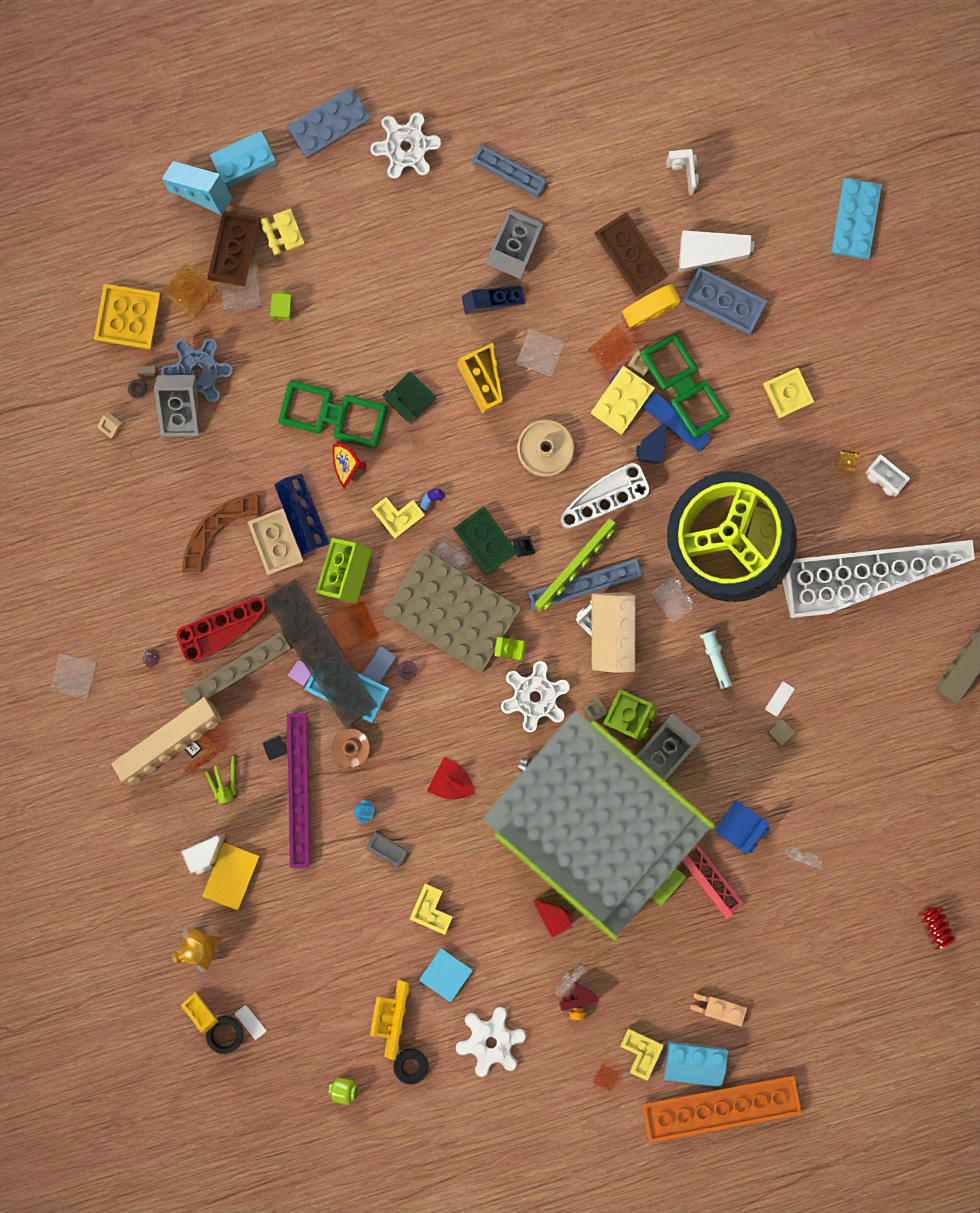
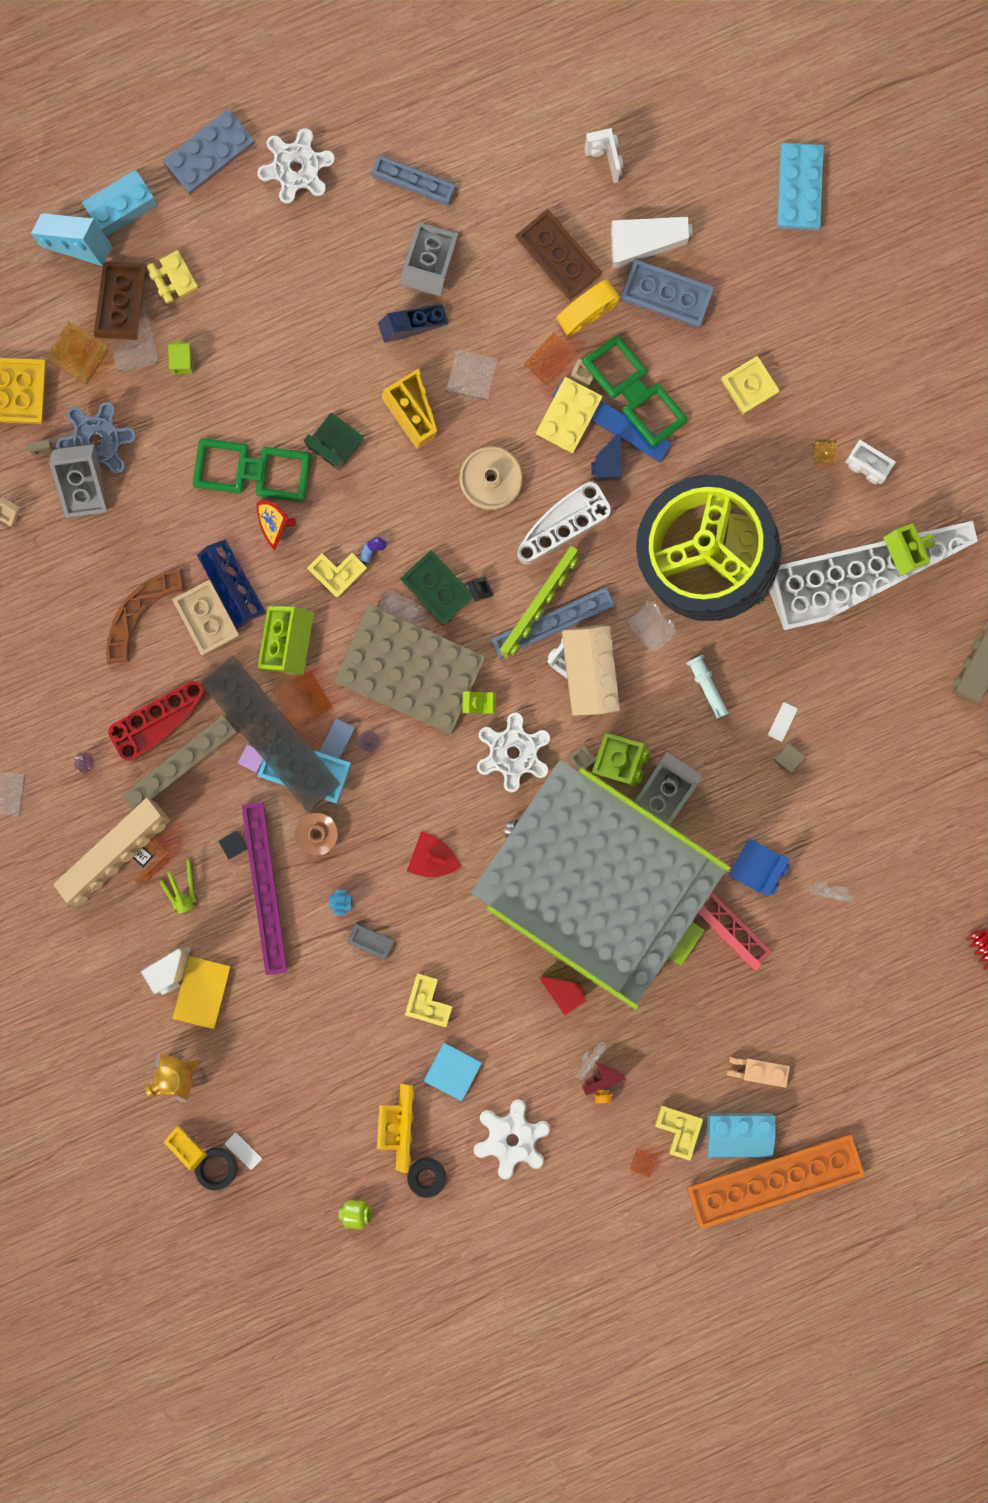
camera: 10 degrees left, 0 degrees up
clear smoke plate [128,379,147,399] -> none
none -> lime brick [883,523,935,576]

